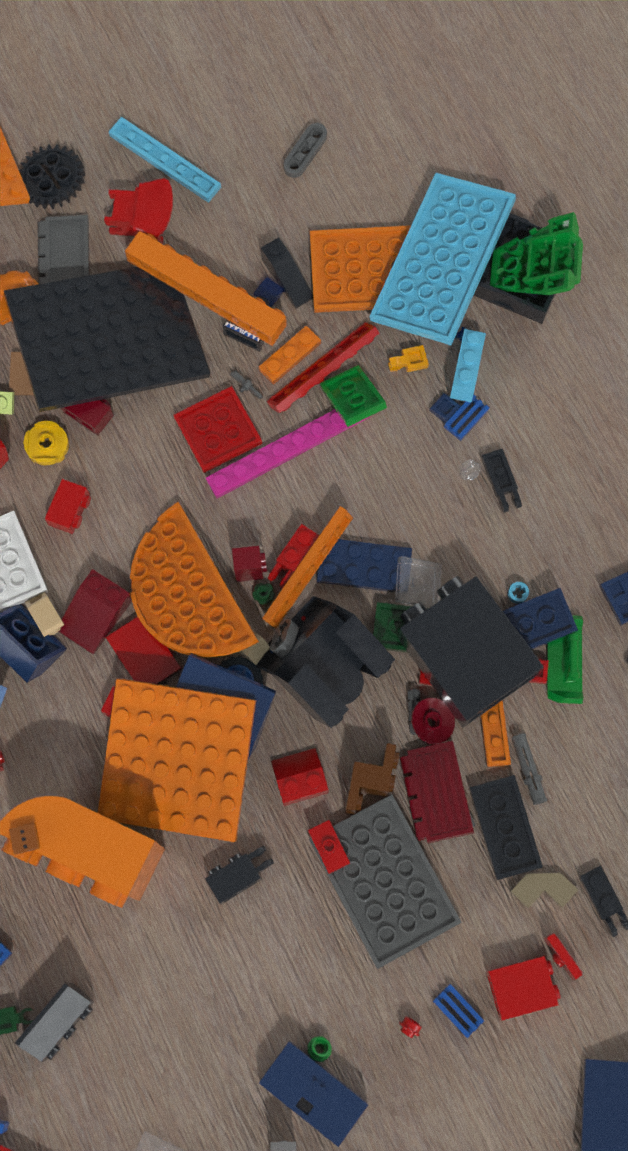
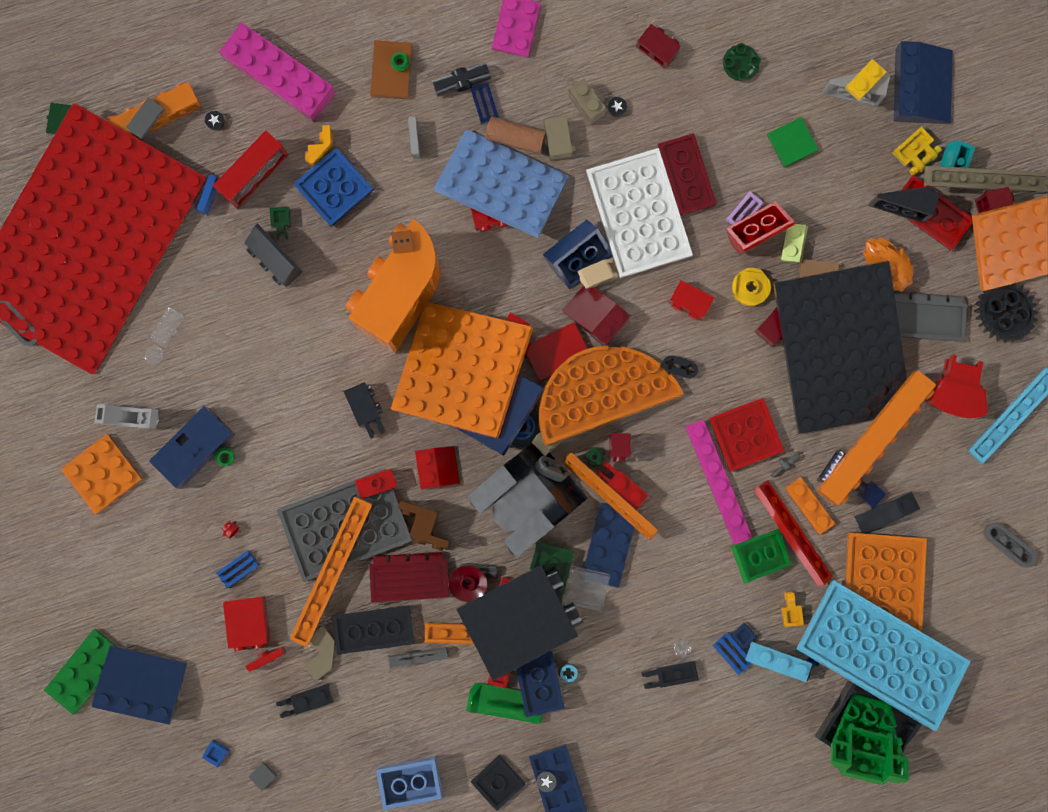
camera: 100 degrees right, 10 degrees up
none -> orange plate [290,497,373,647]
none -> black beam [662,355,698,379]

